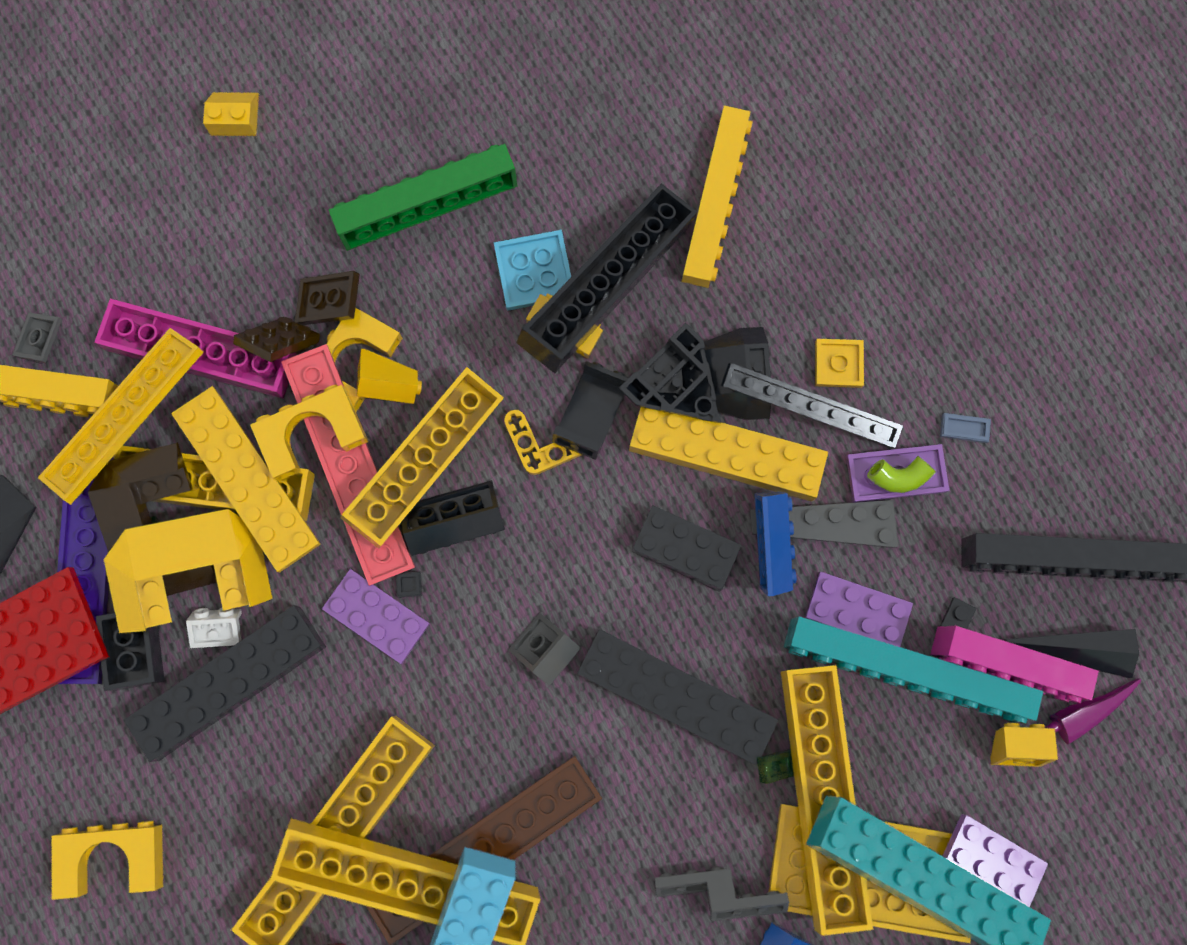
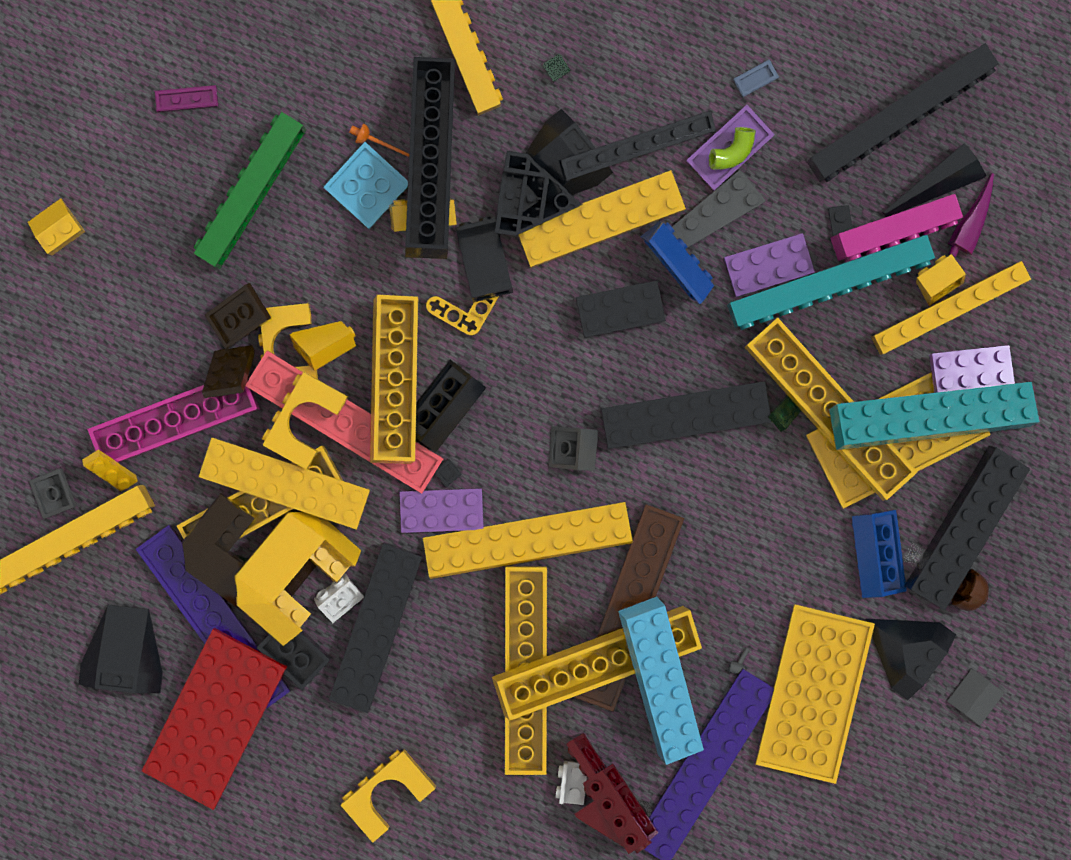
camera: 35 degrees left, 10 degrees up
yellow plate [38,328,203,505] -> none
dark grey bracket [655,867,789,921] -> none
yellow plate [815,339,864,388] -> none
none -> yellow plate [82,449,138,492]
none -> magenta tile [155,85,219,112]
none -> orange sword [349,124,409,157]
none -> yellow plate [423,502,633,579]
none -> clear green plate [542,53,571,83]
none -> yellow brick [871,261,1031,355]

